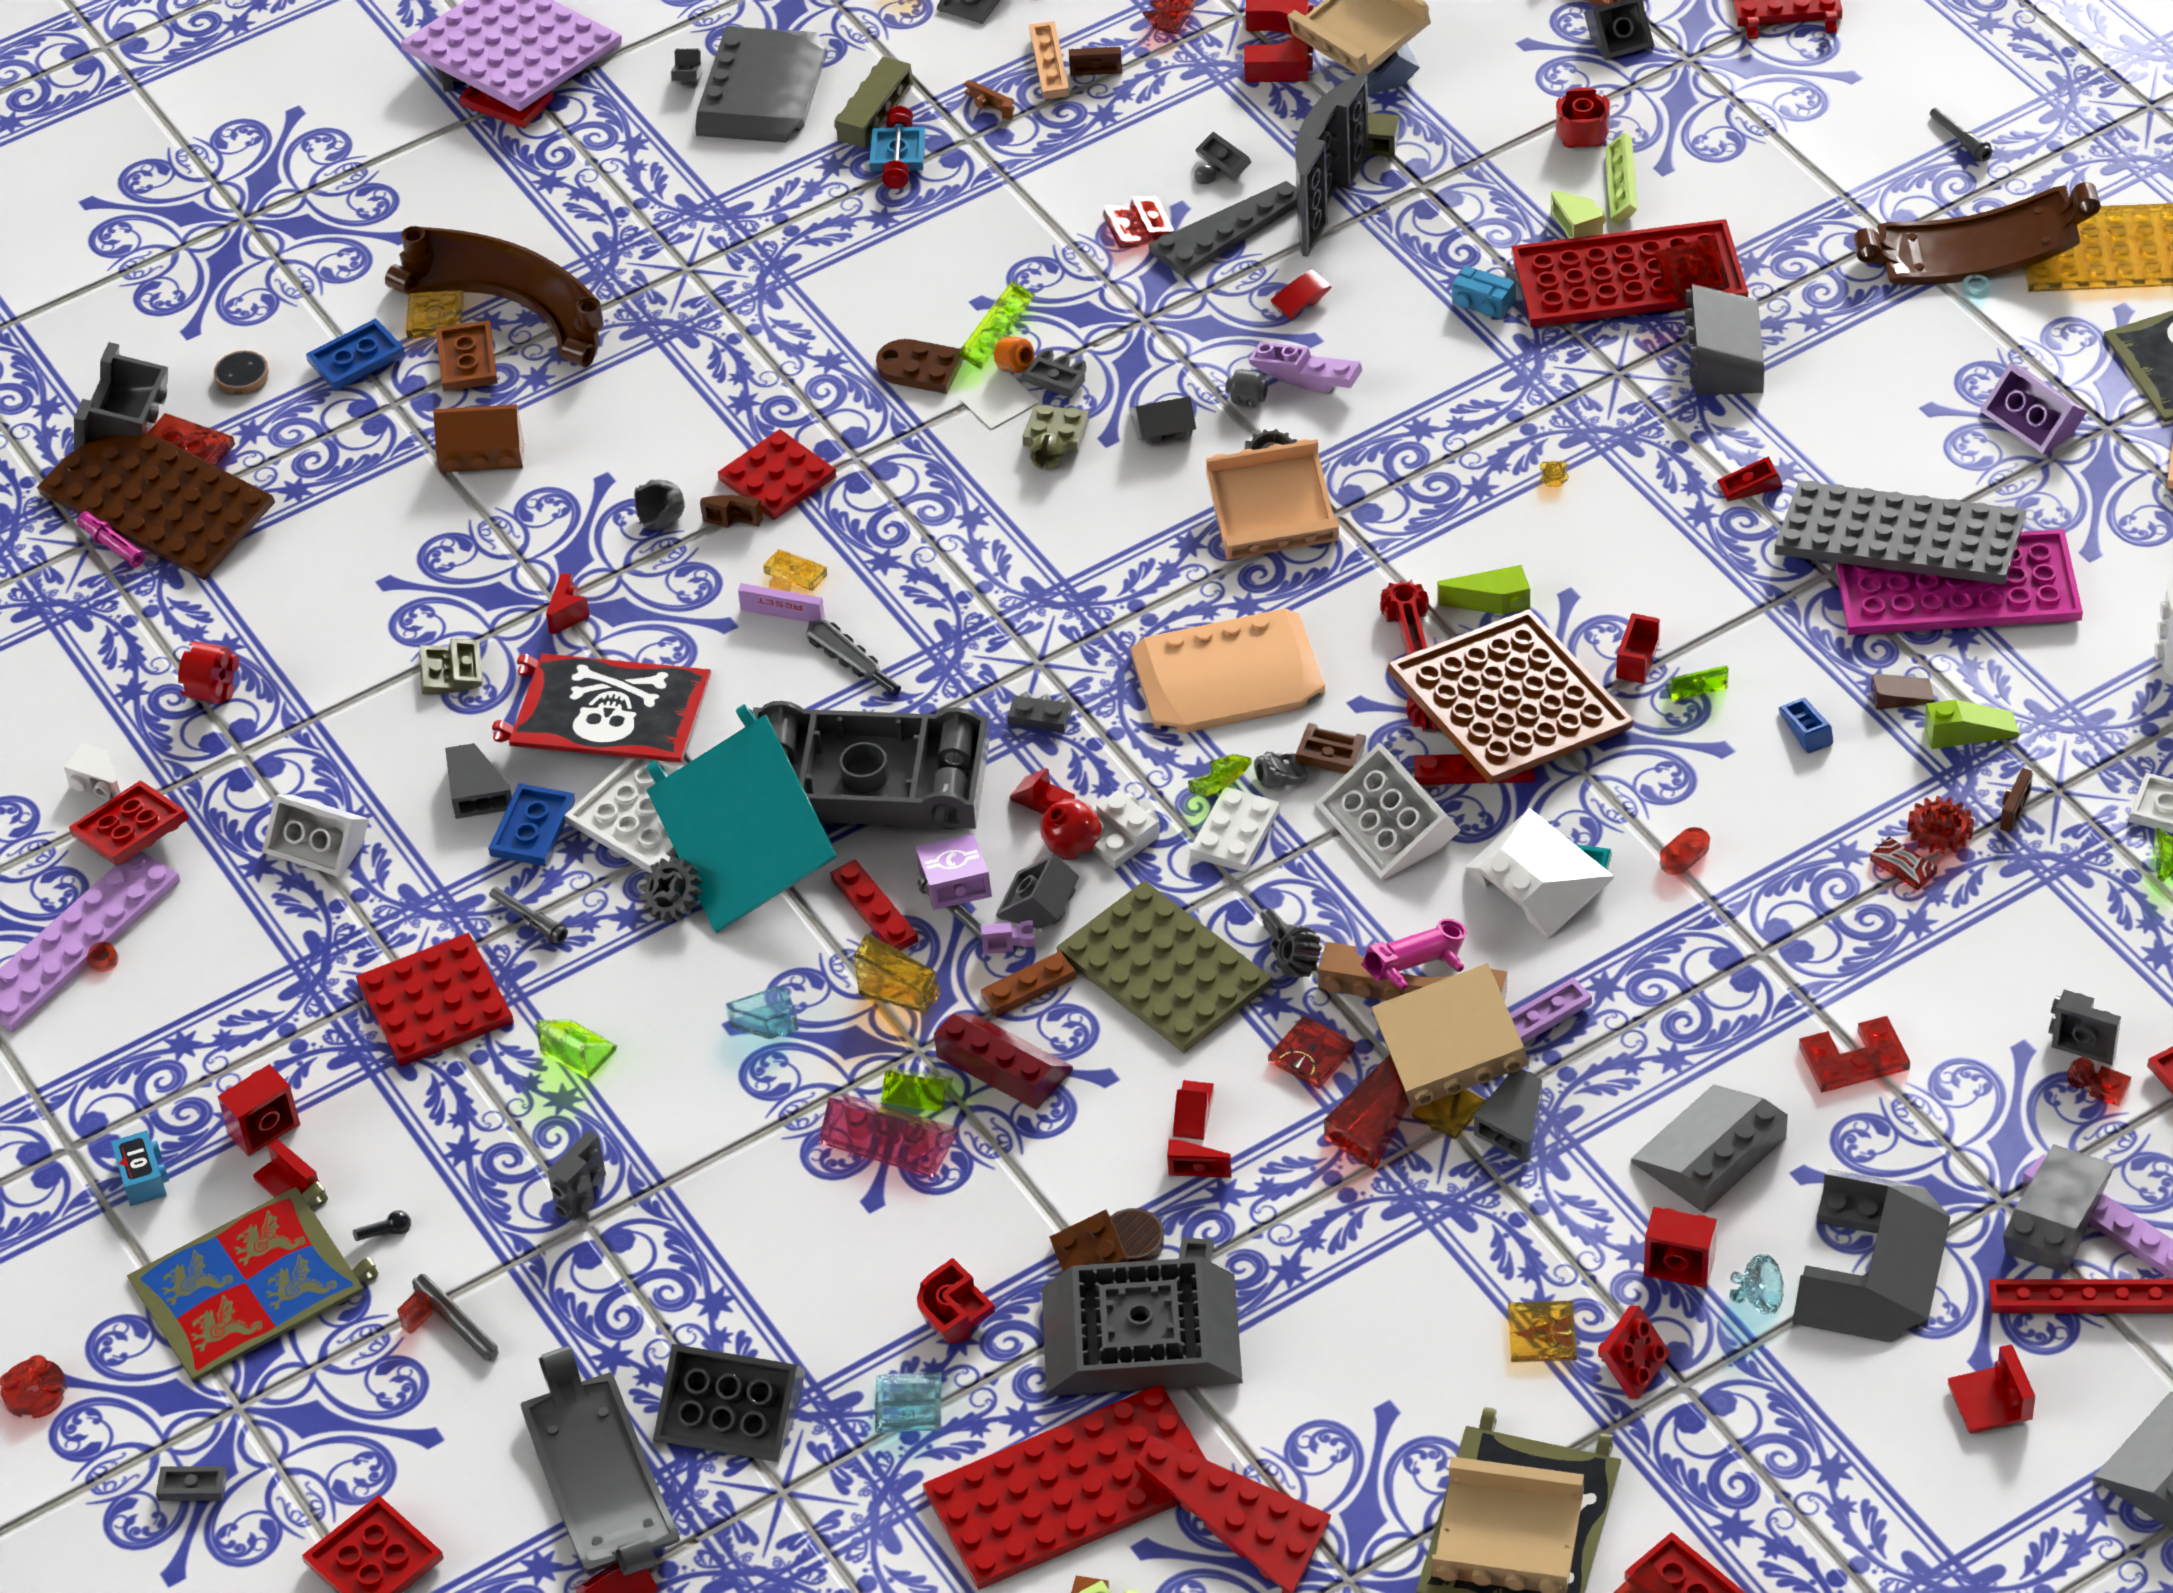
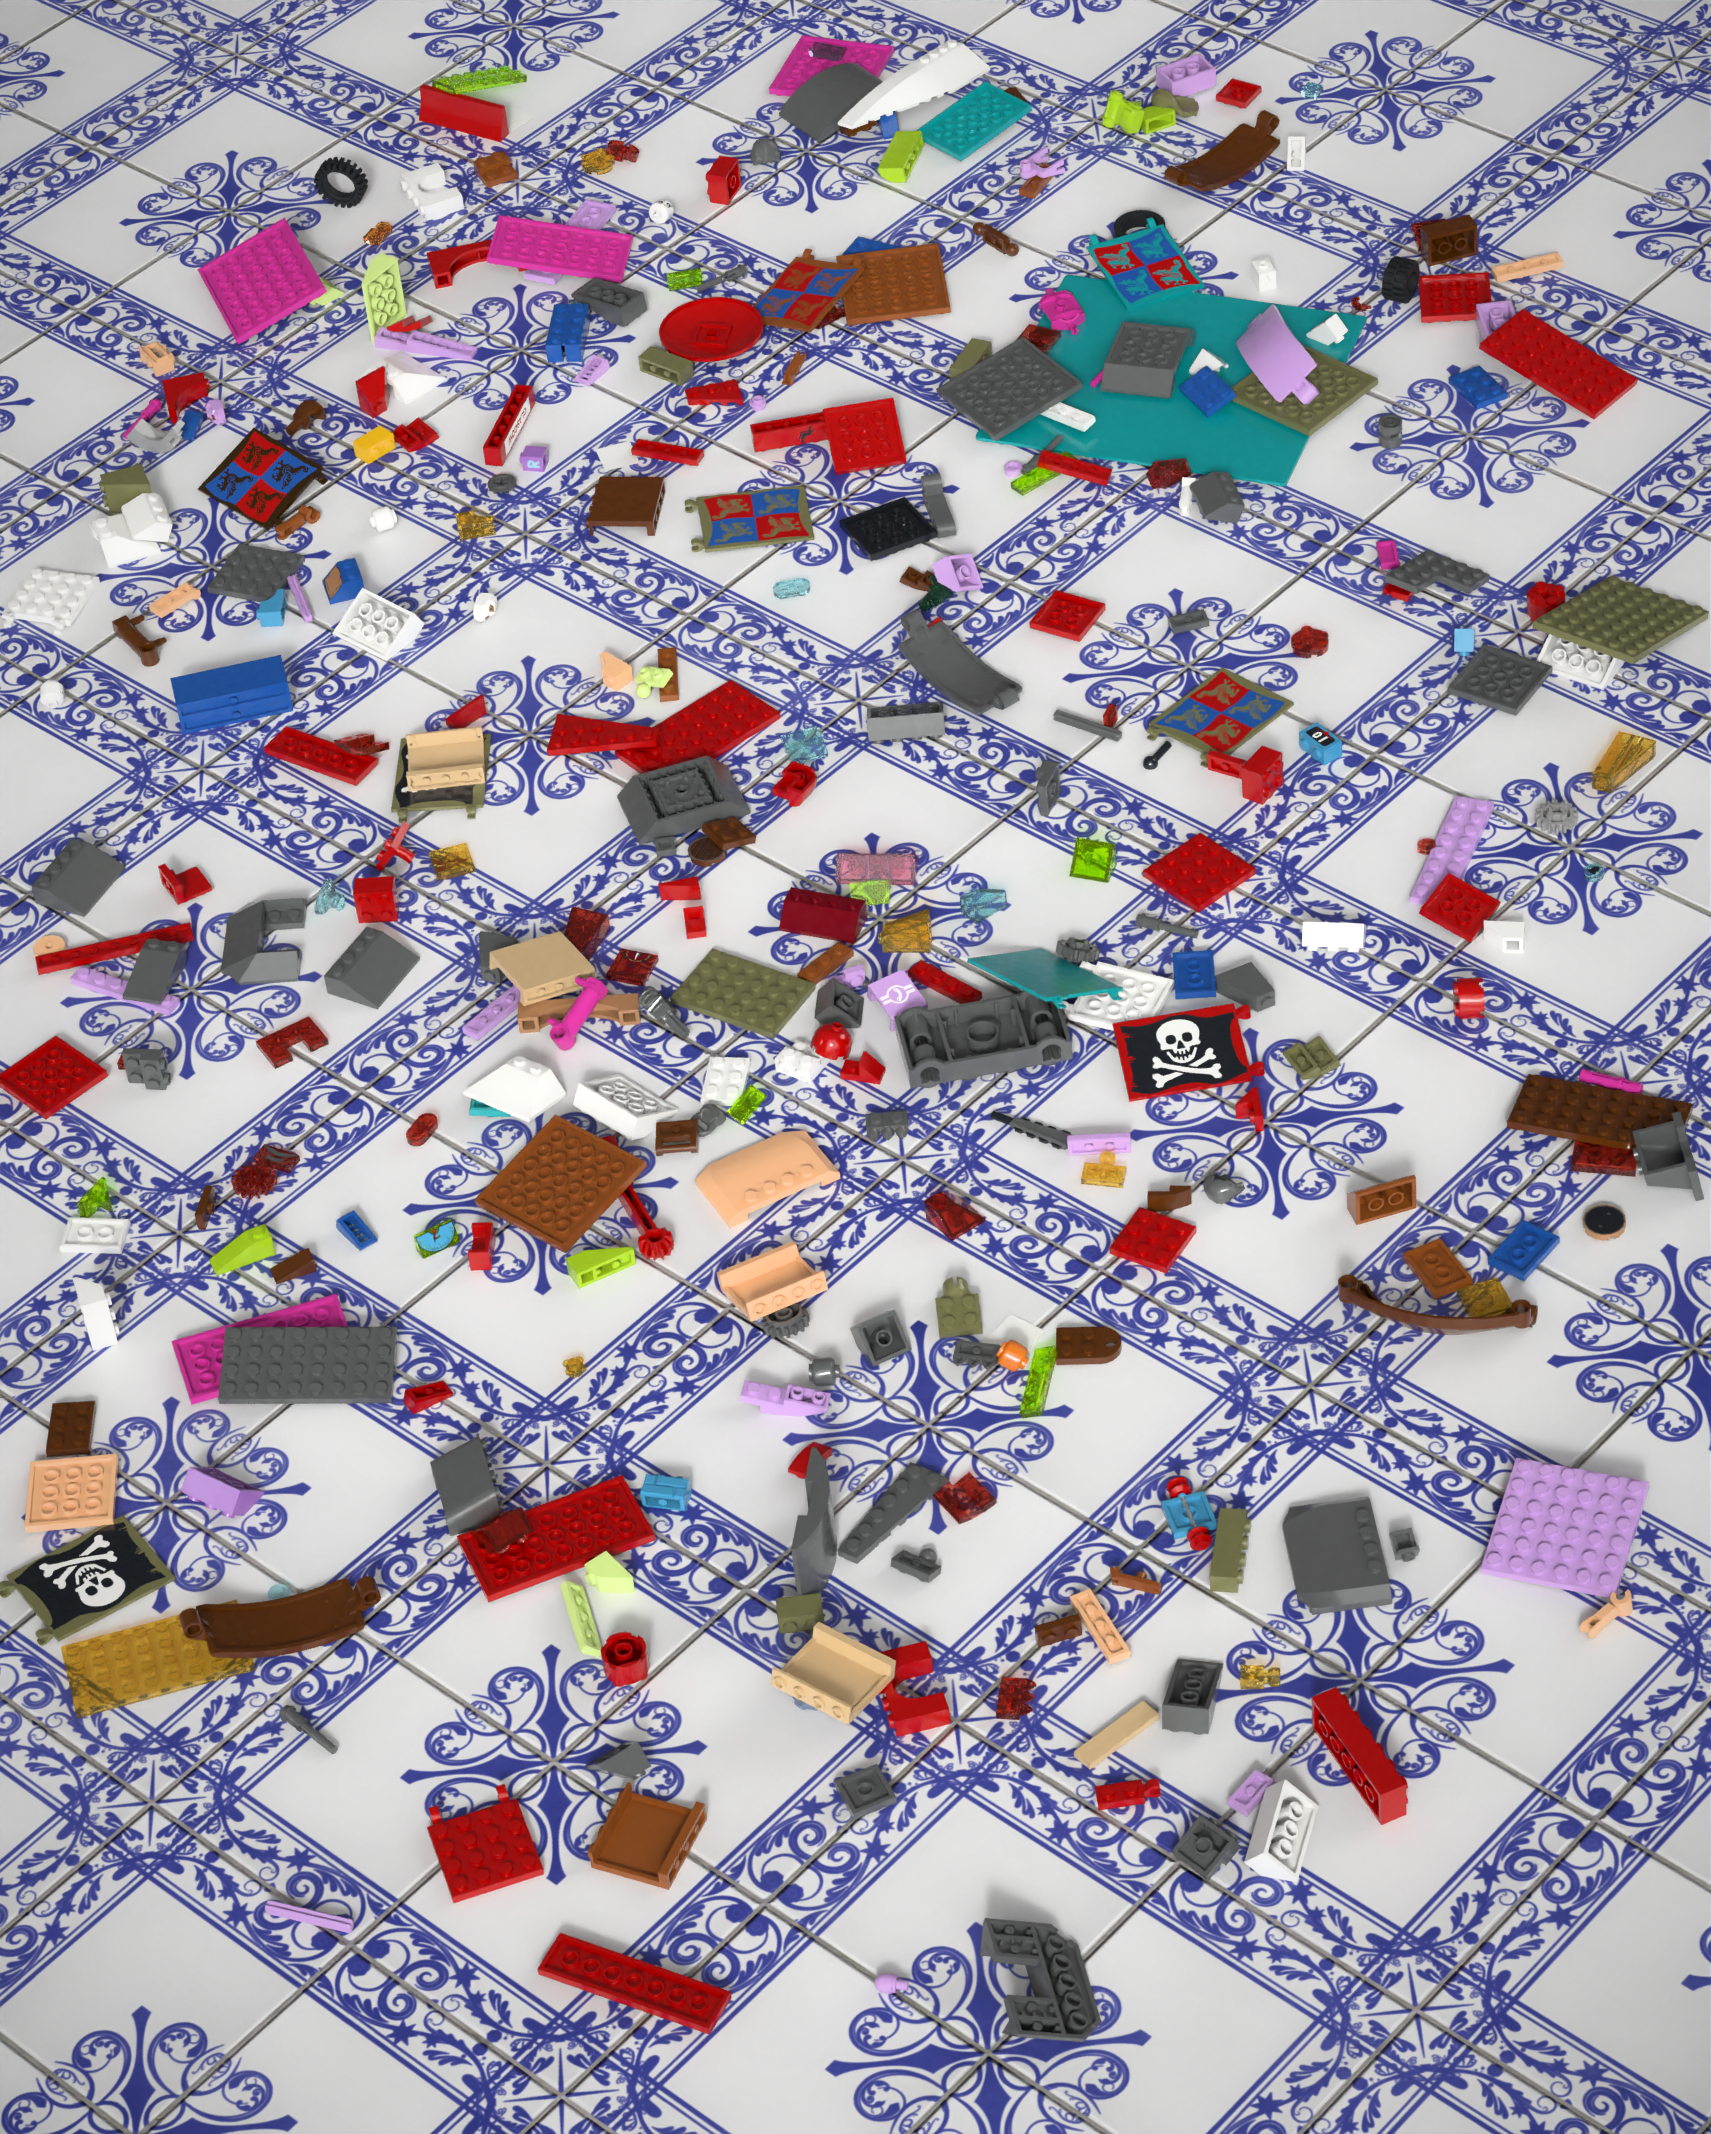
camera: 165 degrees right, 5 degrees down
none -> clear red slope [924,1191,985,1241]

